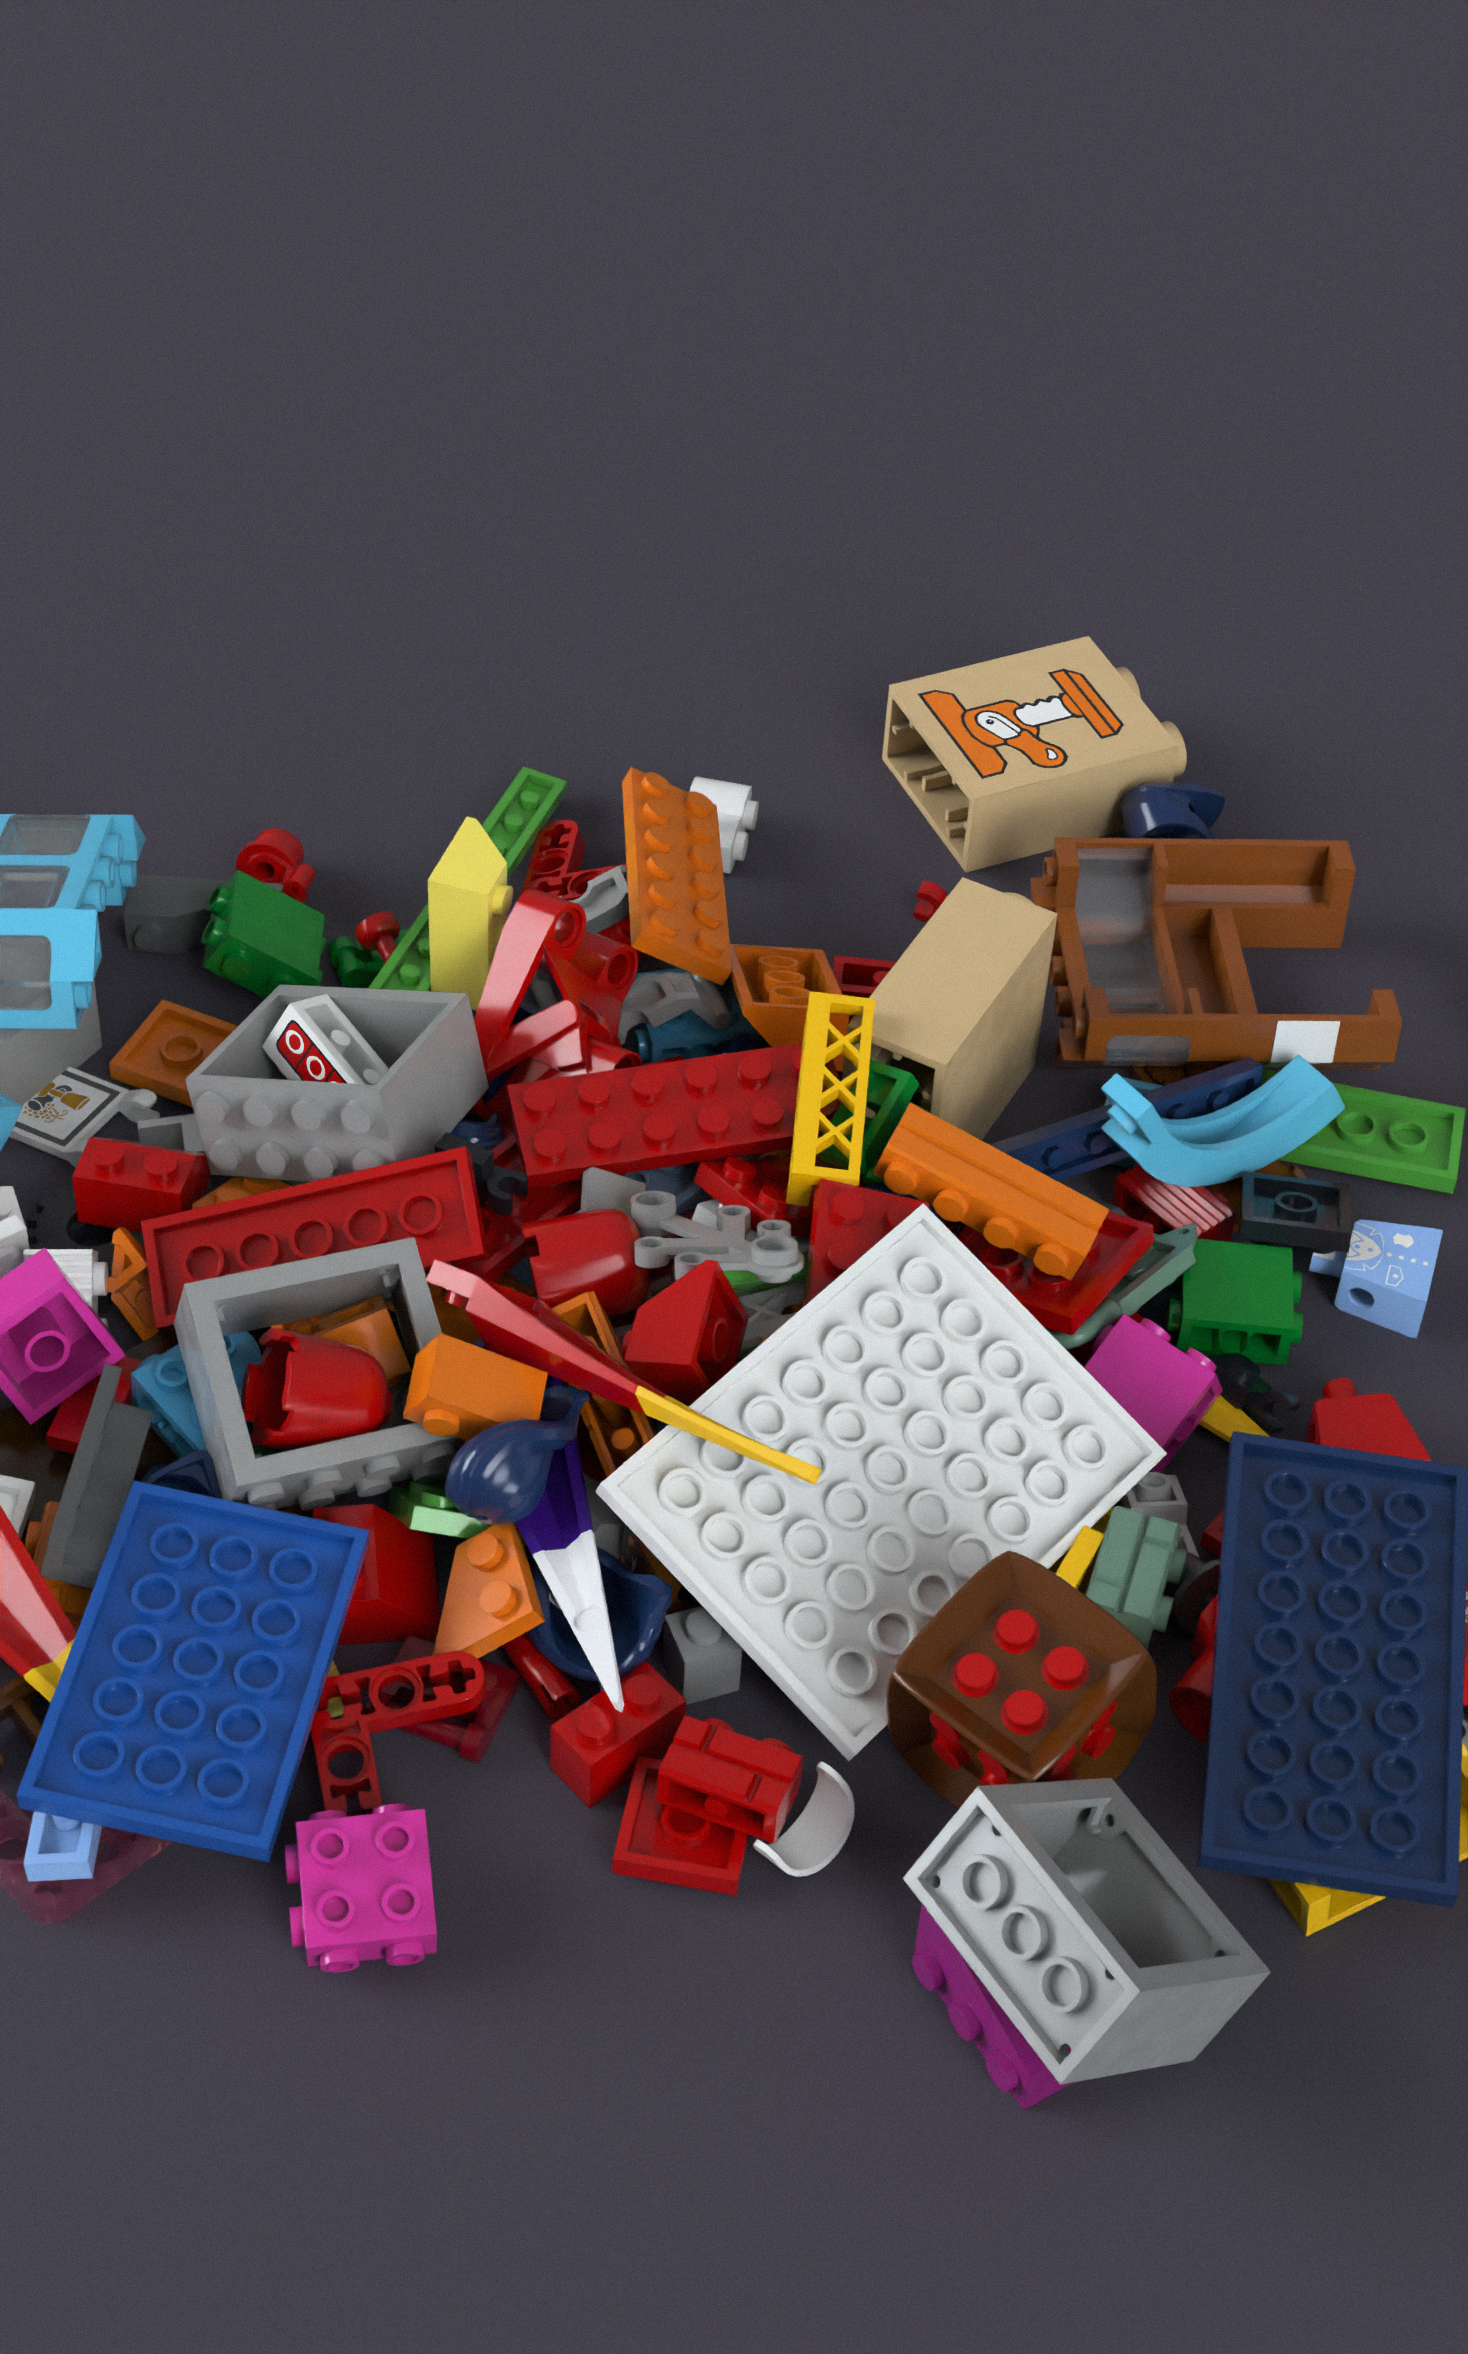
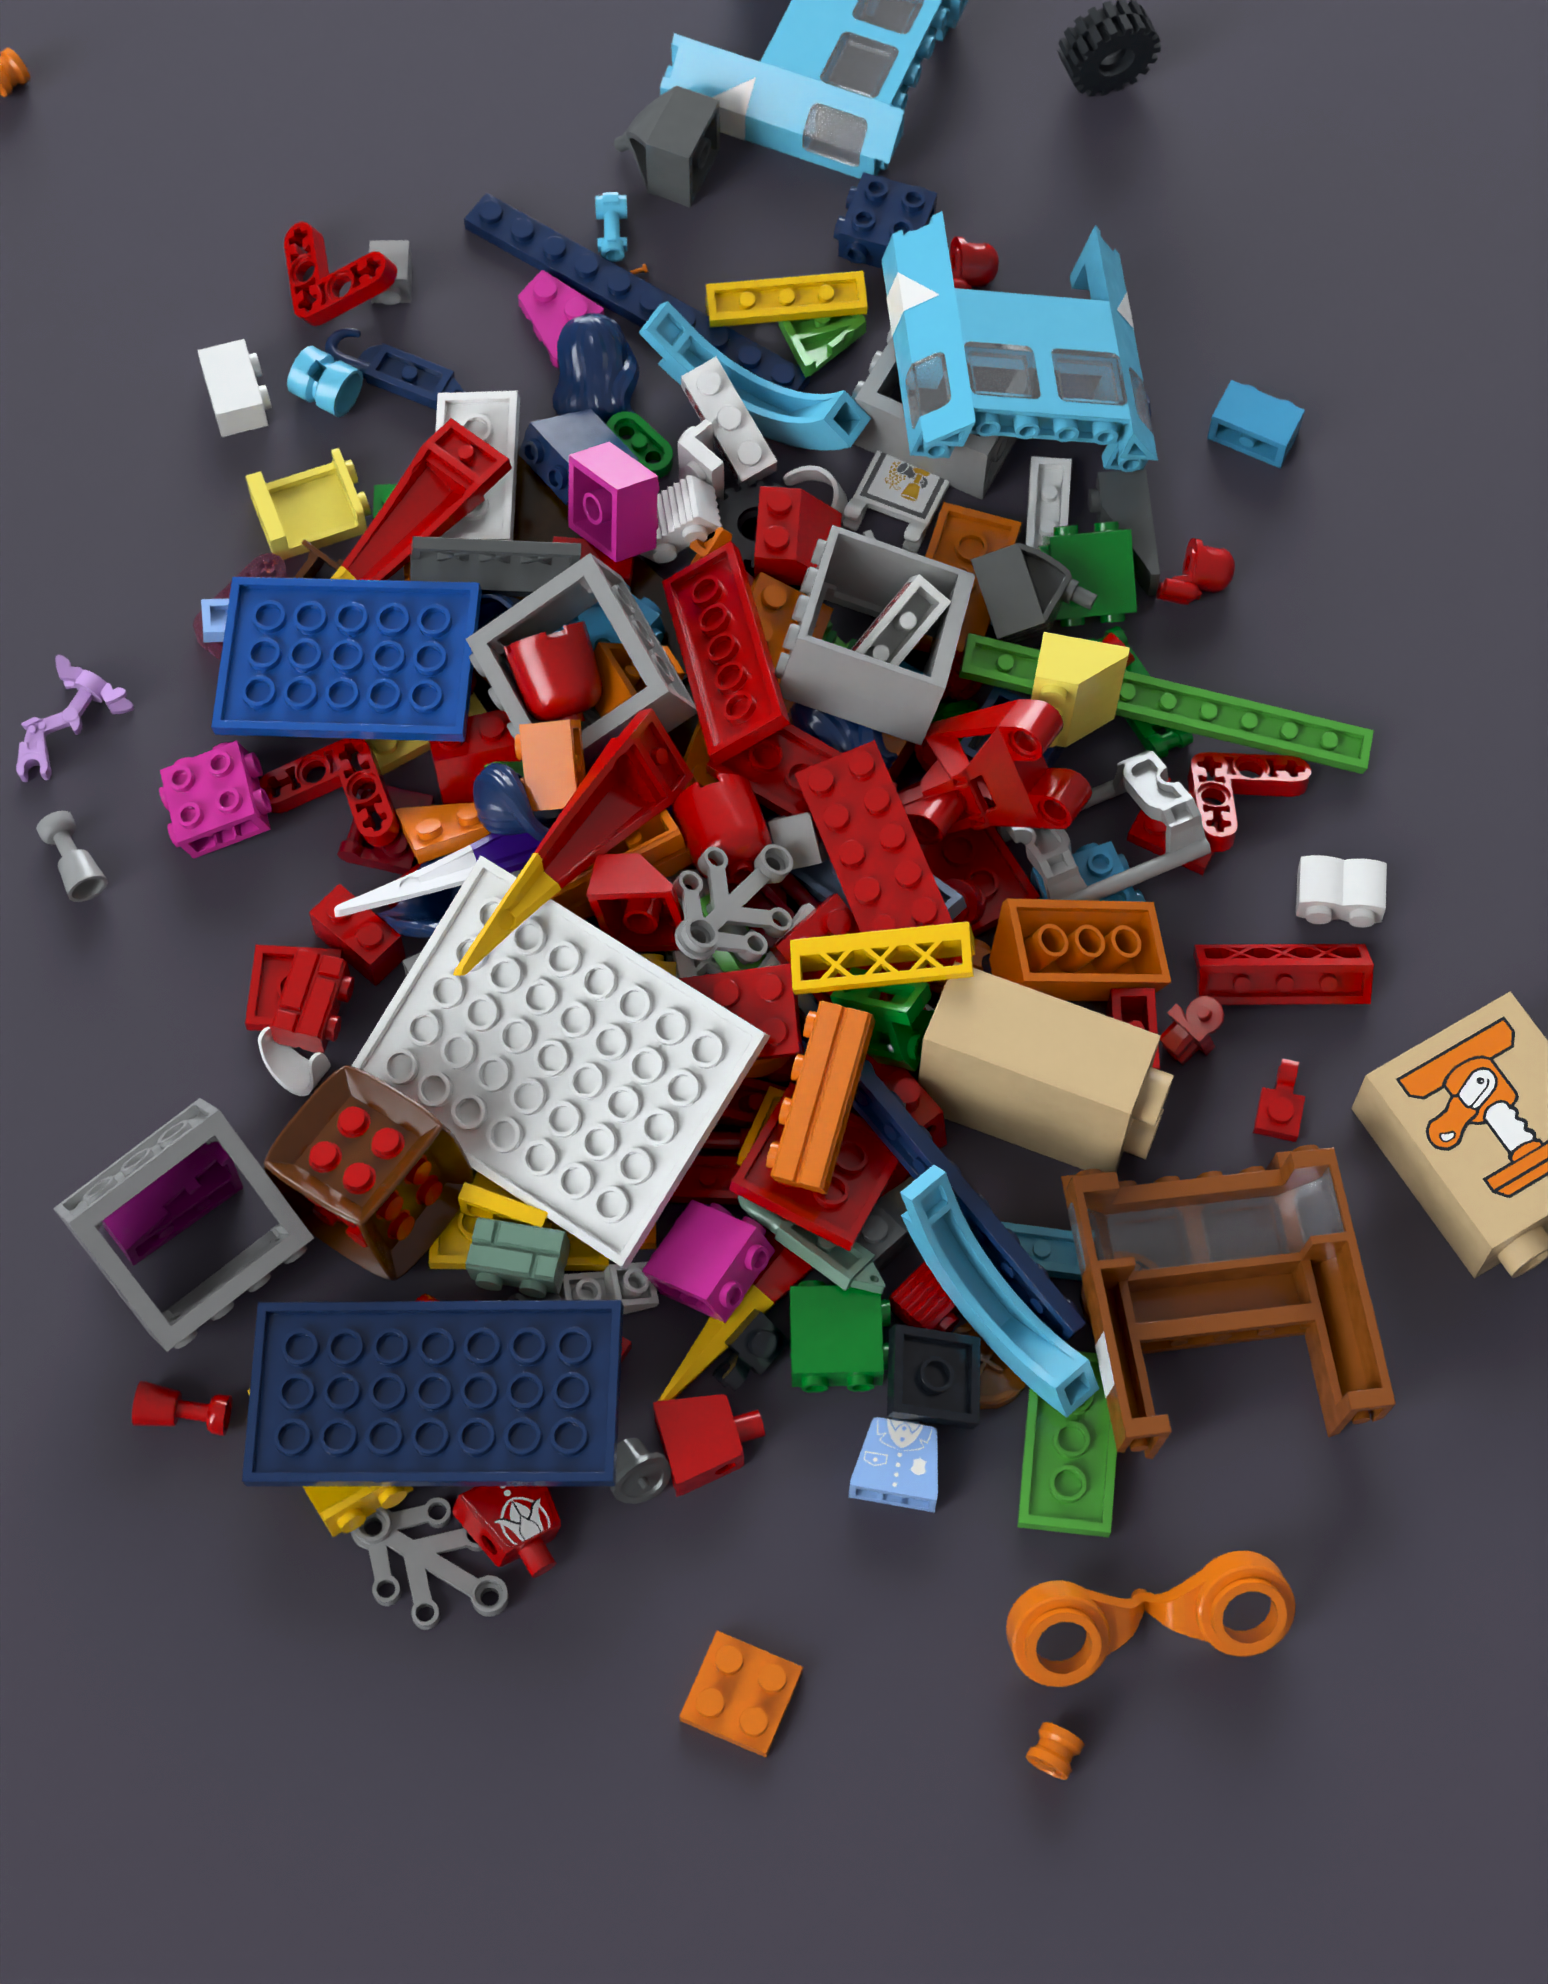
camera: 85 degrees right, 20 degrees up
black plate [434,1132,528,1215] -> none
orange plate [622,767,733,986] -> none
dark blue helmet [1119,782,1225,868] -> none
none -> lavender piece [16,655,134,782]
none -> light grey piece [36,811,108,902]
none -> red piece [132,1380,232,1436]
none -> white helmet [783,465,848,523]
none -> dark grey piece [971,543,1098,644]
none -> white plate [1025,456,1072,549]
none -> red hips [1159,996,1225,1066]
none -> red fence [1193,944,1374,1005]
none -> dark azure brick [1207,380,1305,469]

